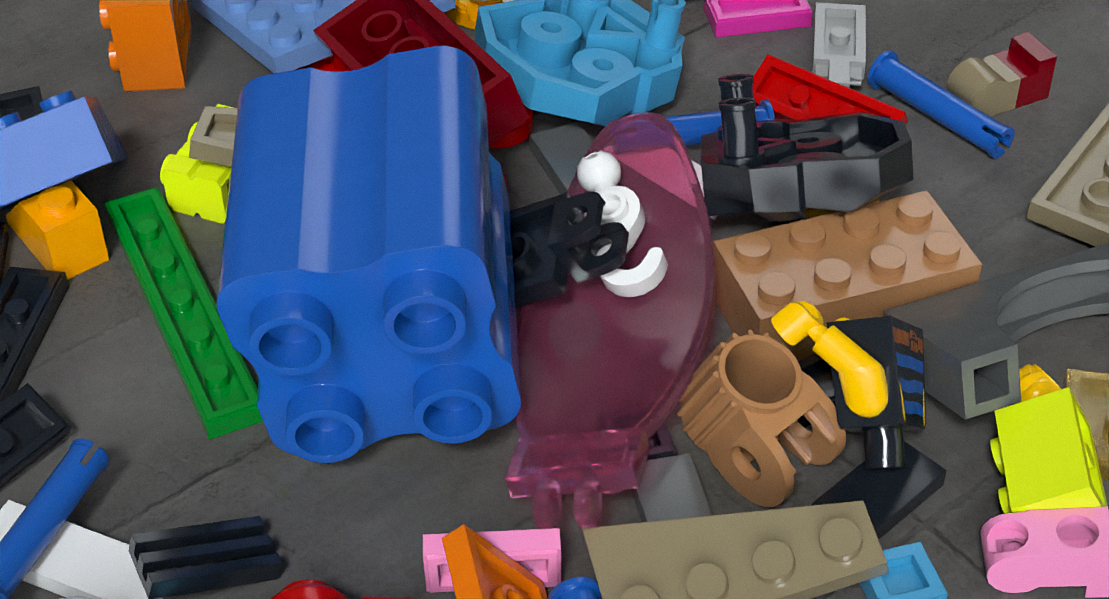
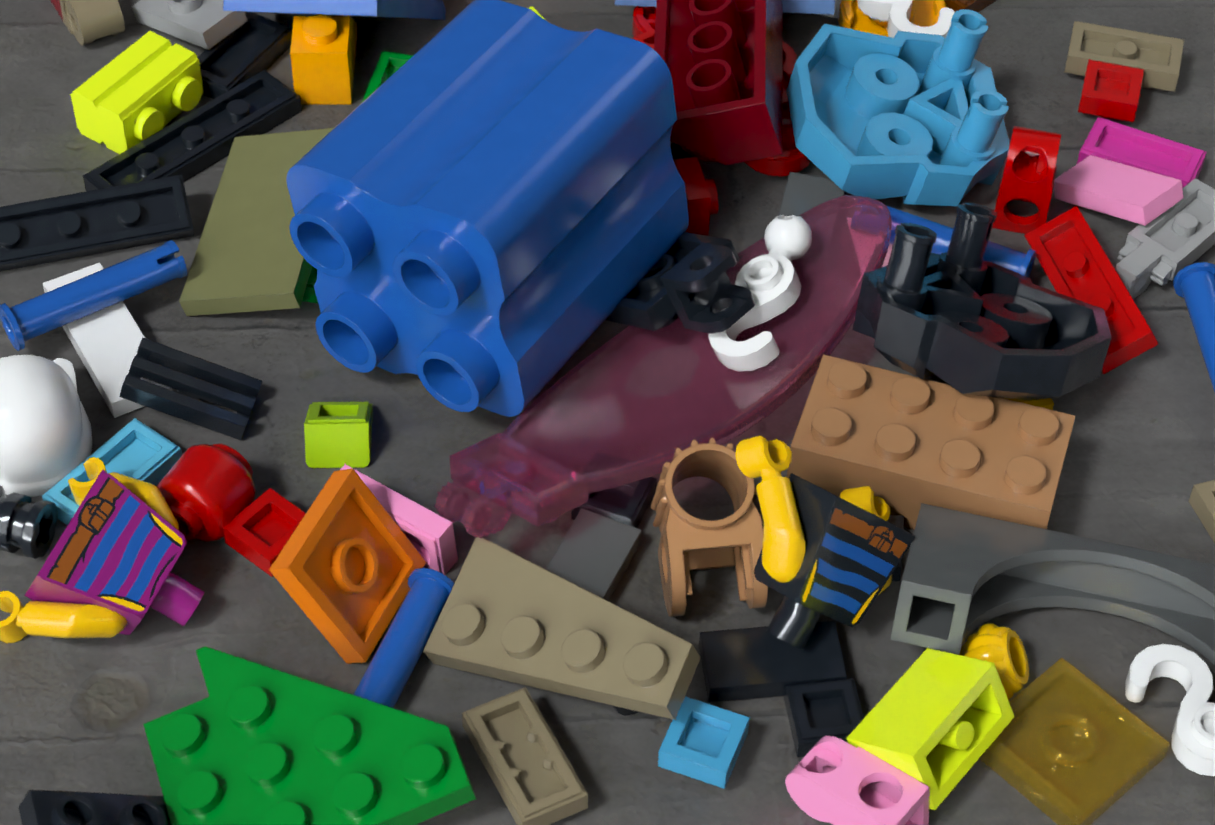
camera: 35 degrees right, 5 degrees up
none -> olive tile [179,128,334,316]
none -> lime slope [304,401,373,468]
none -> black tile [784,678,864,757]
none -> red leg [992,126,1062,234]
none -> bright pink tile [1053,155,1184,226]

